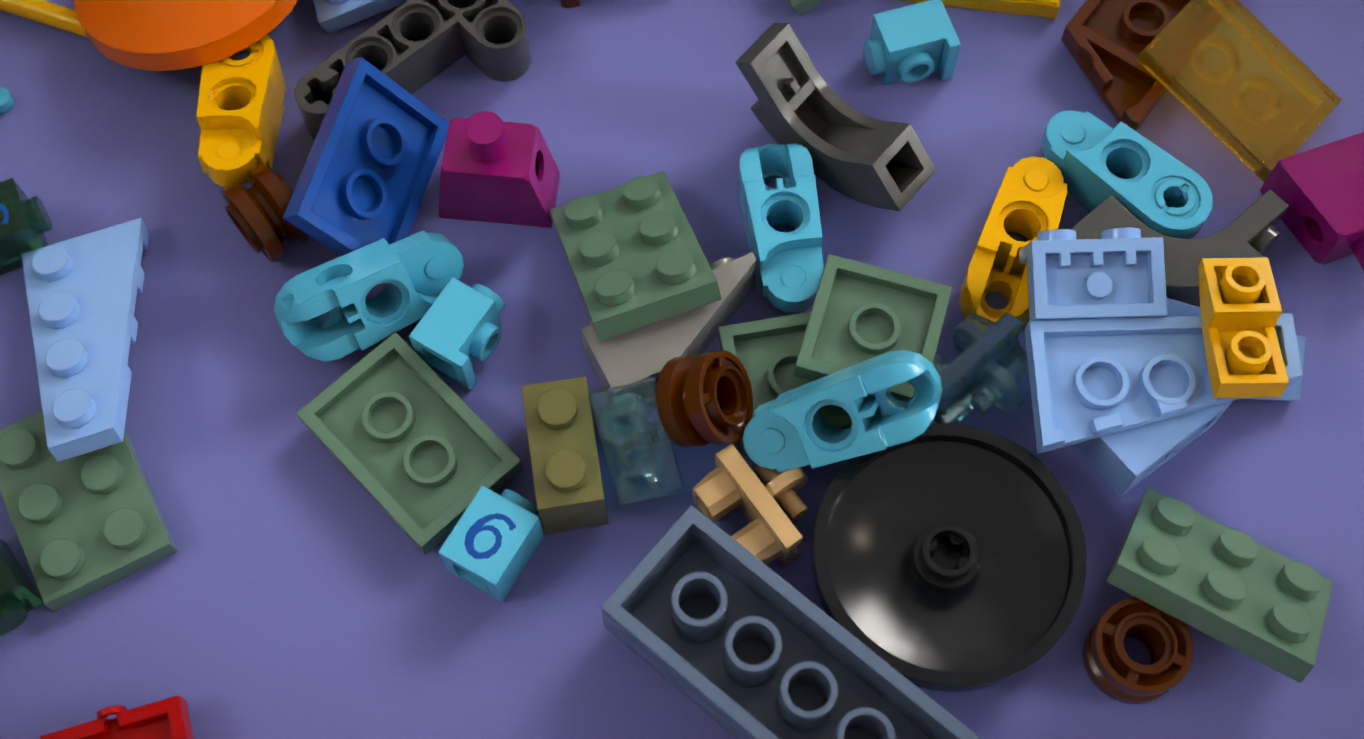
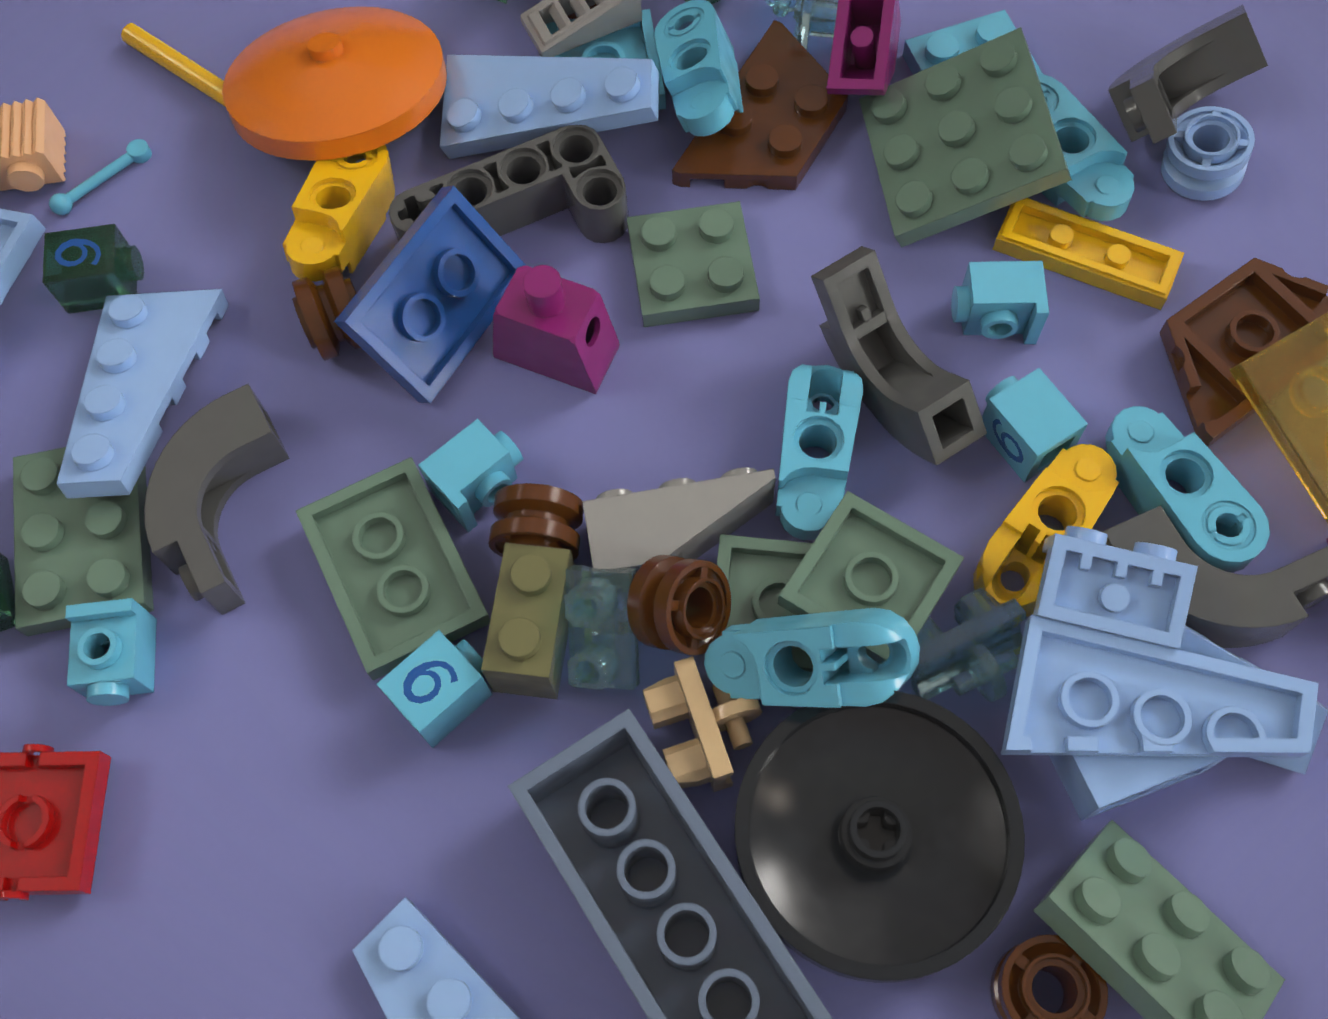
camera: 20 degrees right, 0 degrees up
medium azure piece [274,230,464,362] -> none
sand green plate [549,171,721,342] -> none
yellow slope [1199,257,1289,398] -> none
none -> medium azure brick [65,598,157,706]
none -> dark grey arch [144,384,290,615]
none -> reddish brown wheel [488,483,584,561]
none -> sand green plate [627,201,760,327]
none -> medium azure brick [982,368,1088,482]

